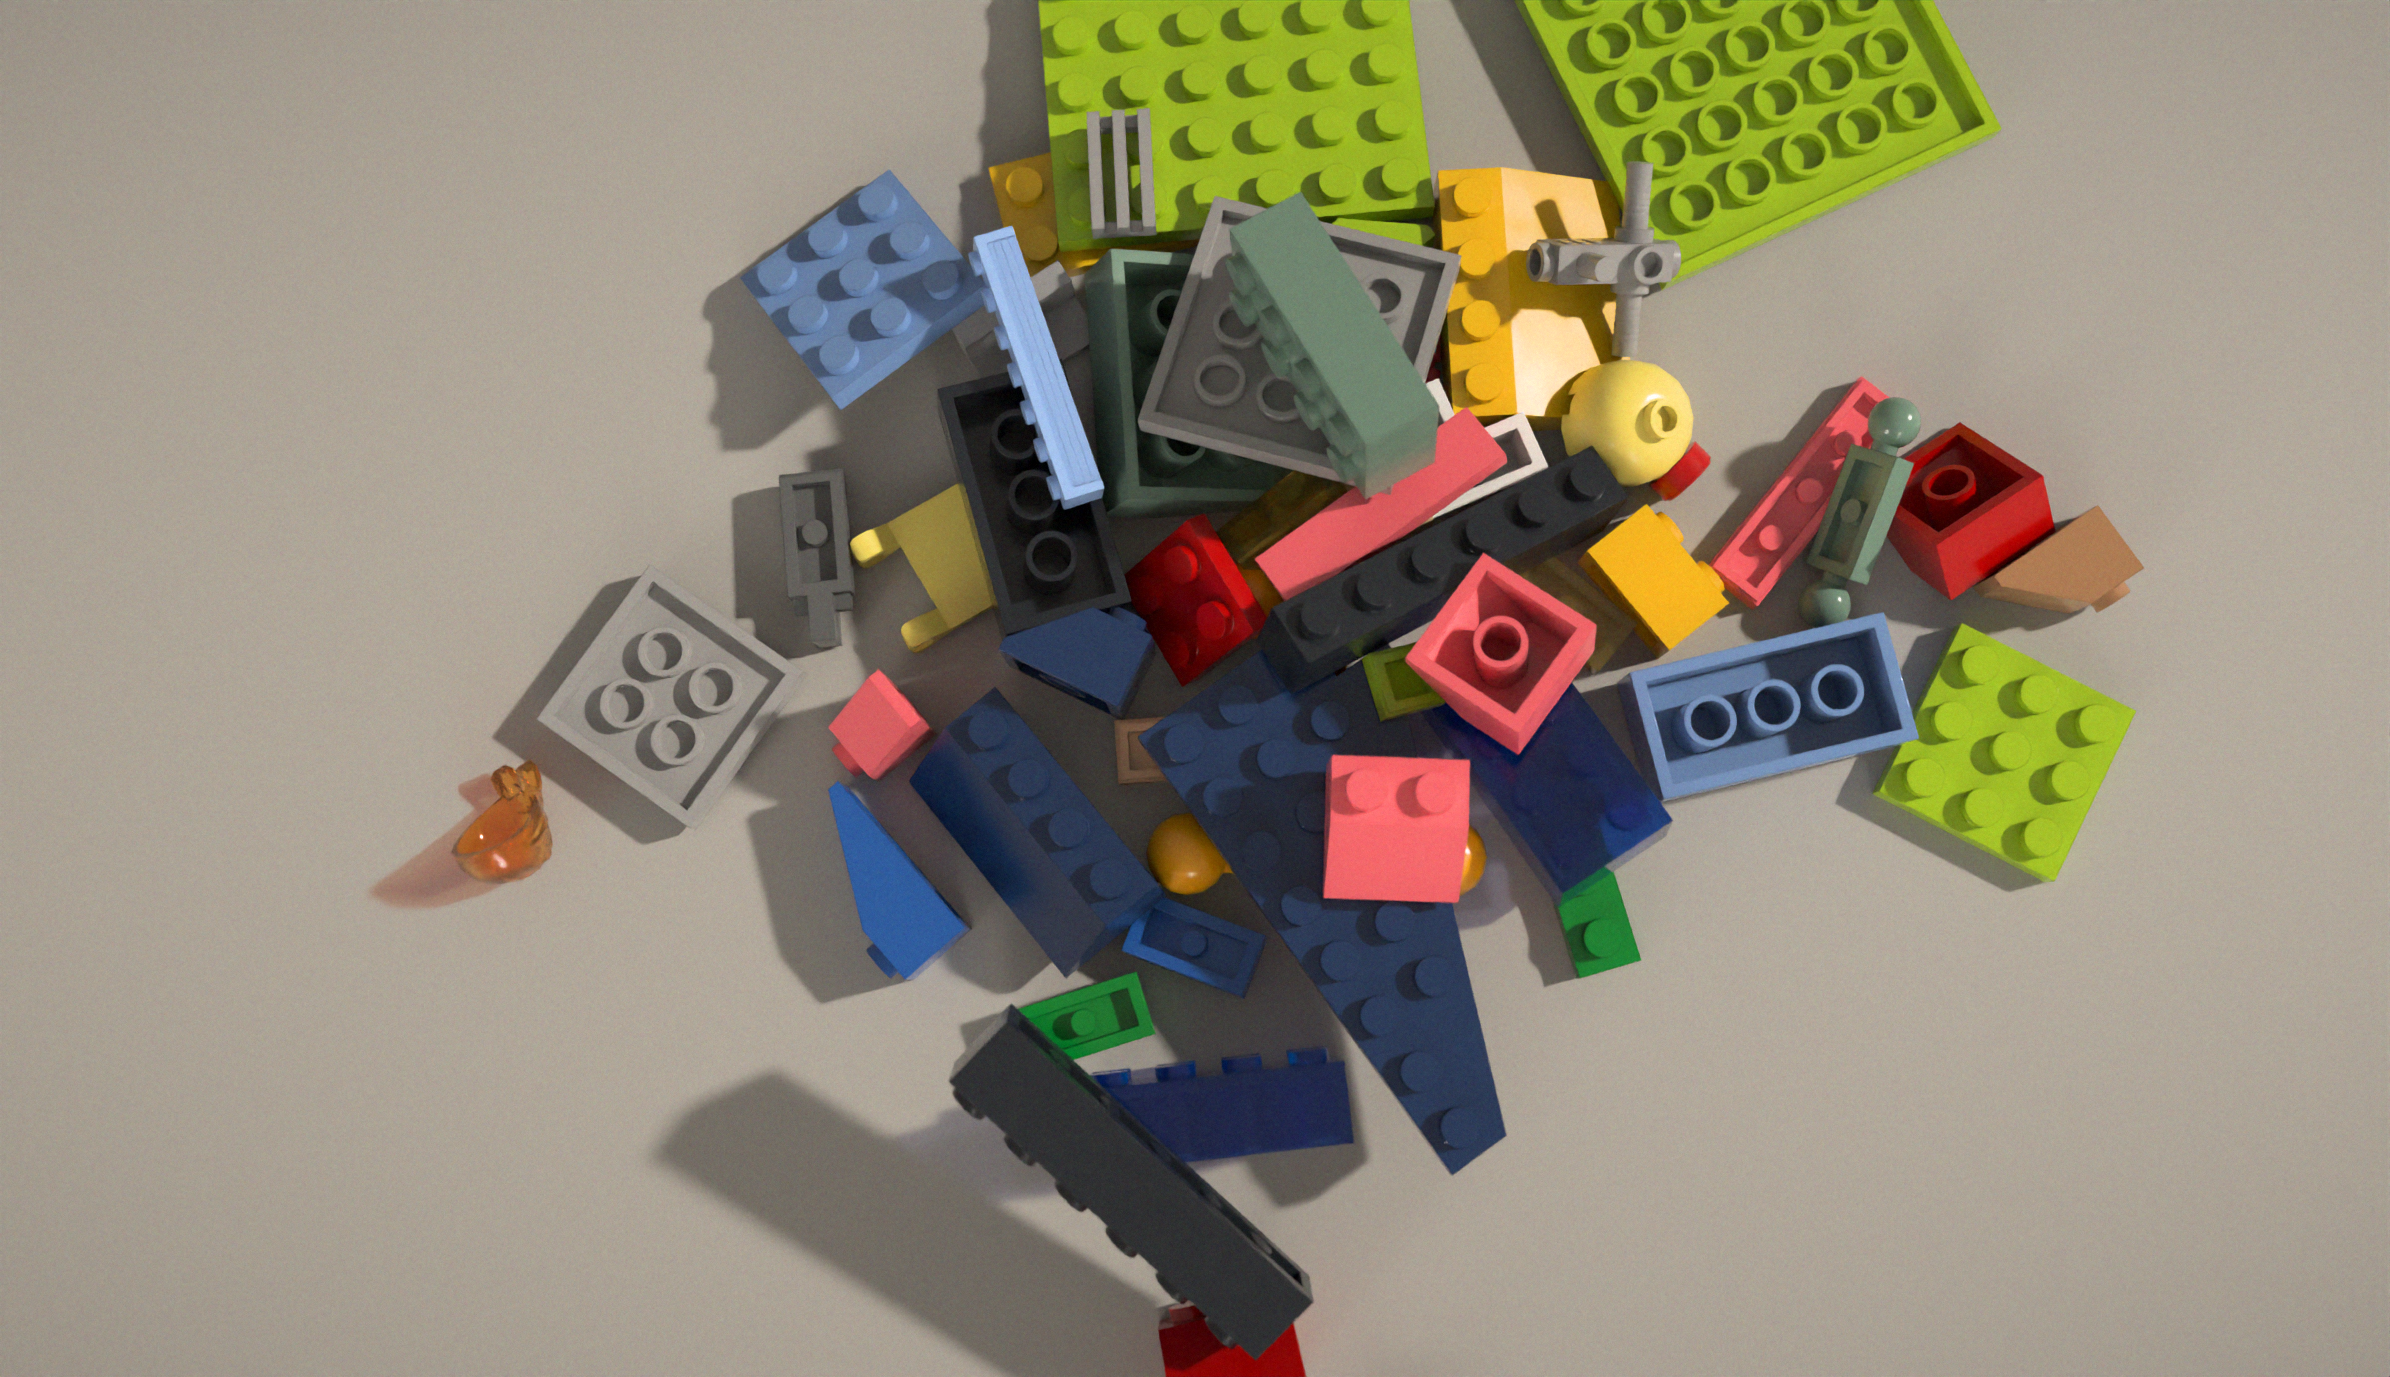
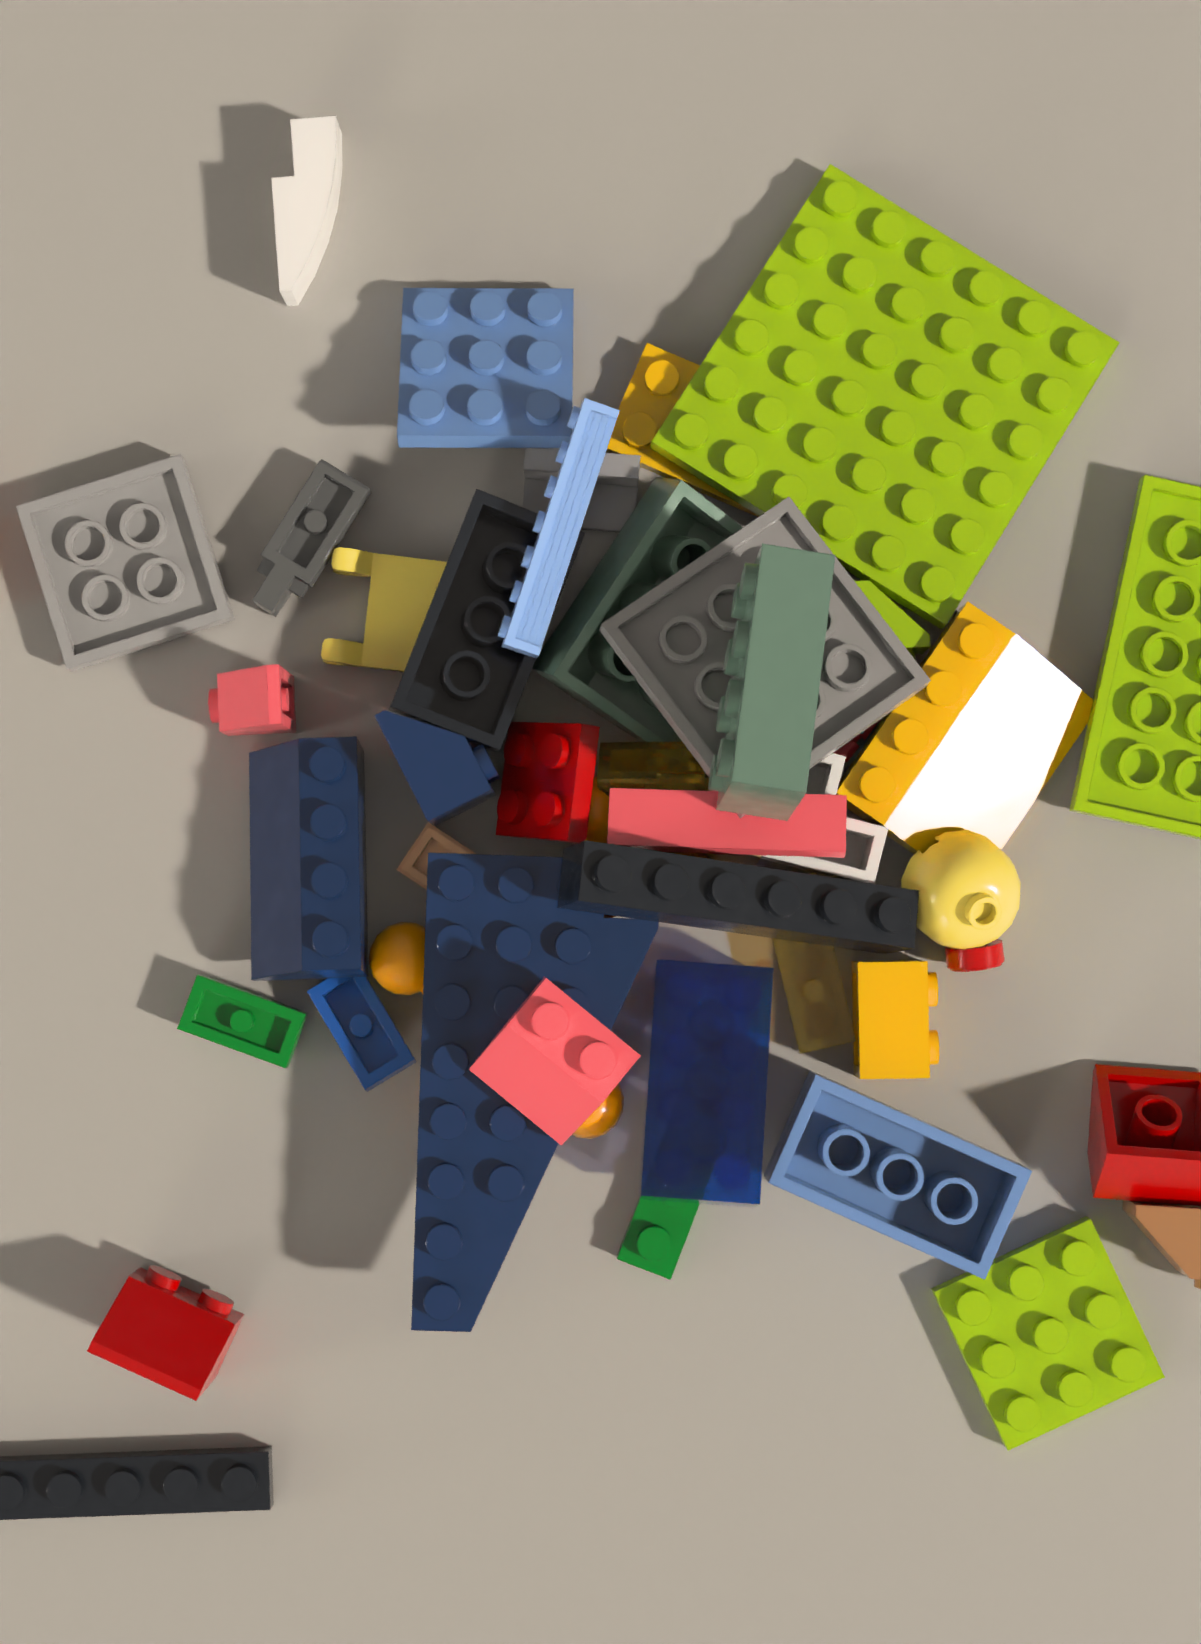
camera: 30 degrees right, 5 degrees up
blue slope [828,781,972,980] -> none
black brick [949,1003,1314,1360] -> none
light grey tile [1086,108,1156,239] -> none
clear blue brick [1090,1045,1354,1162] -> none
lime tile [1362,641,1446,722] -> none
coral slope [1405,553,1597,755] -> none
light grey piece [1526,161,1681,357] -> none
coral tile [1708,376,1889,610] -> none
sand green plate [1798,397,1921,628] -> none
none -> white slope [271,116,342,306]

